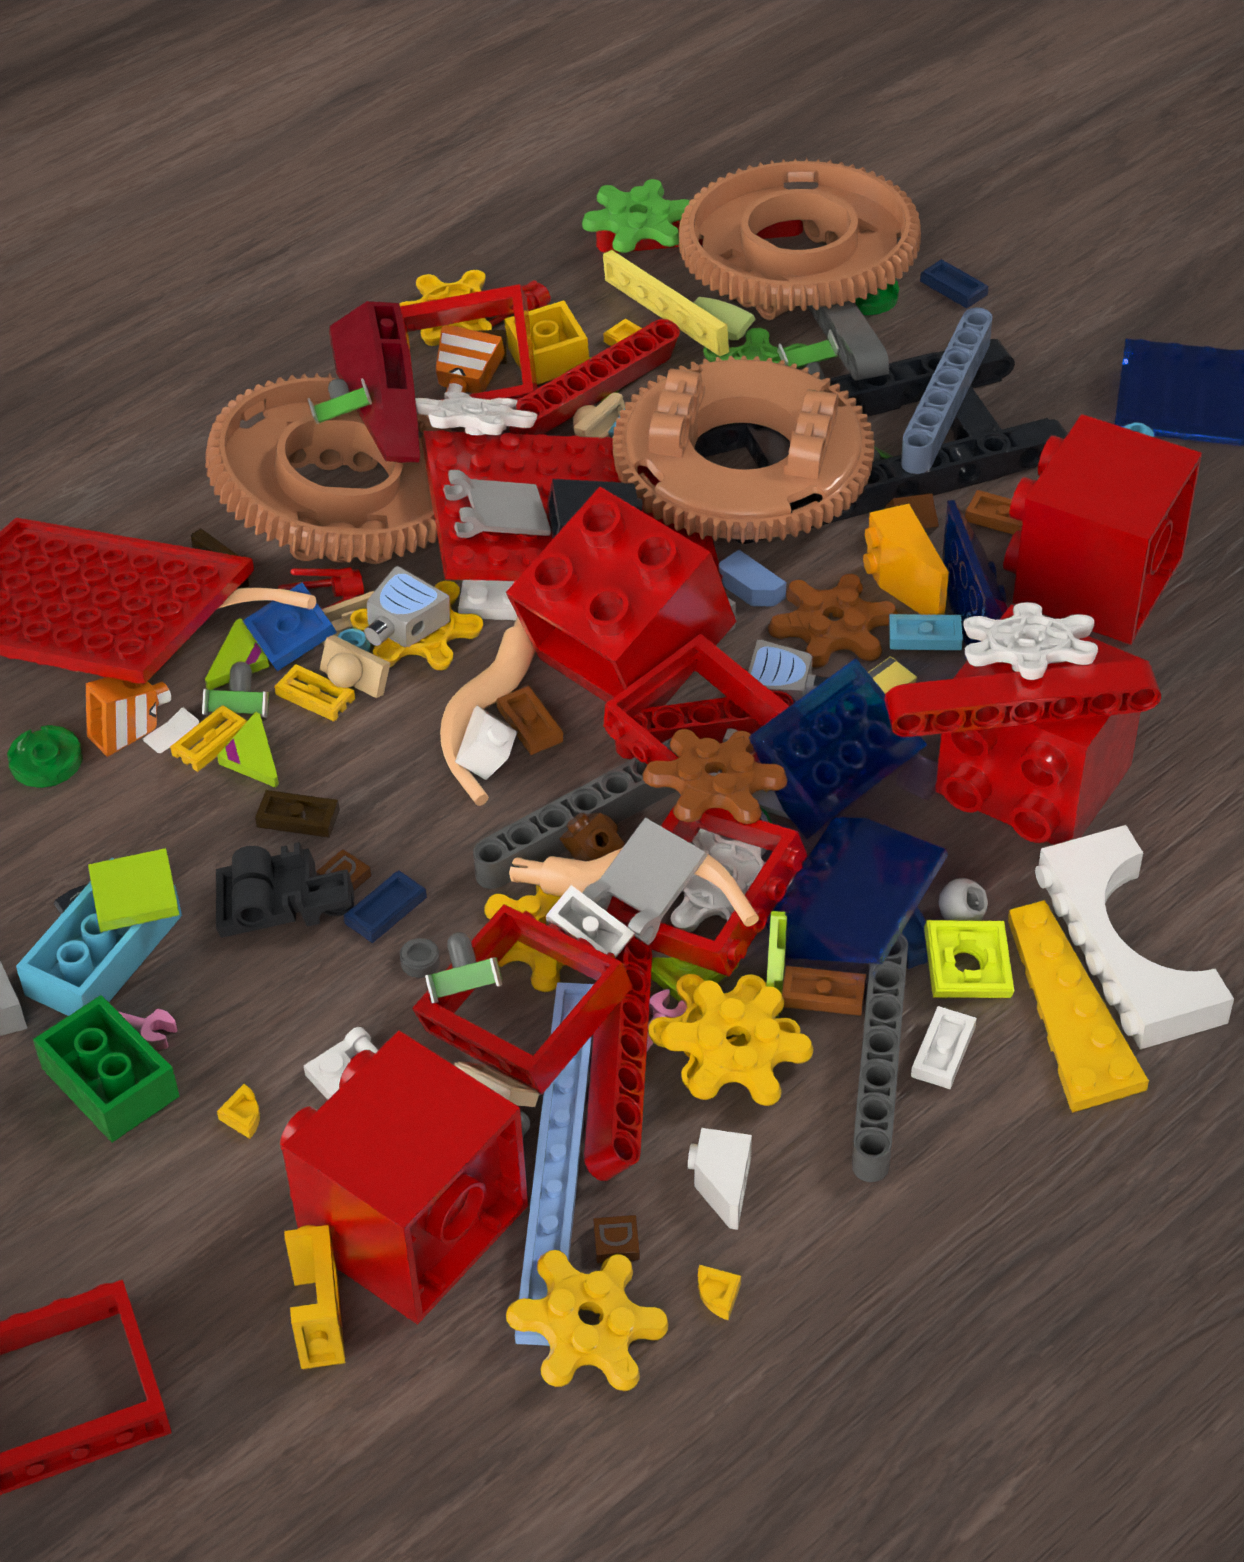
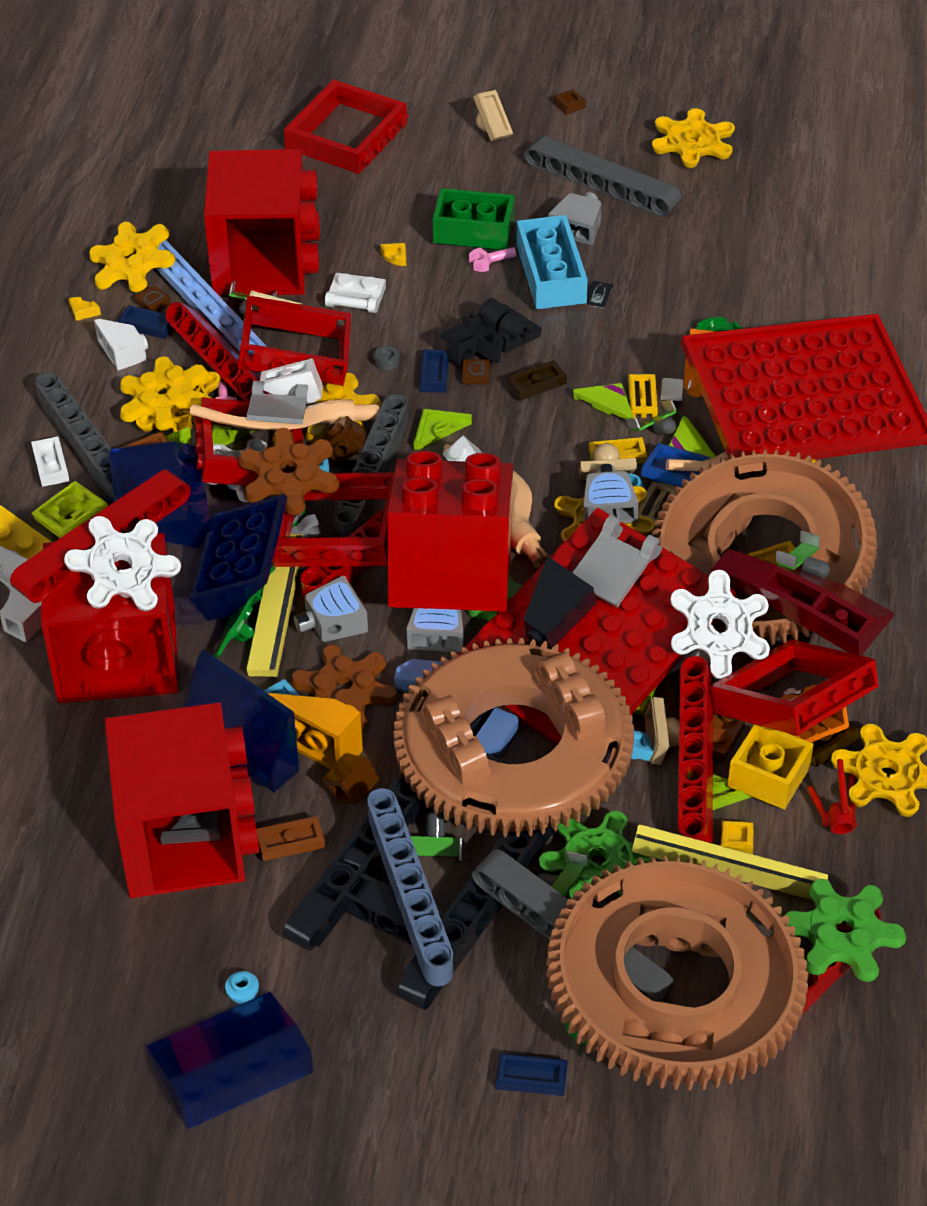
camera: 140 degrees right, 0 degrees up
lime tile [88,848,180,932] -> none
piece [425,932,502,1003] -> none
none -> dark blue tile [117,305,173,339]
none -> lime tile [414,409,472,450]

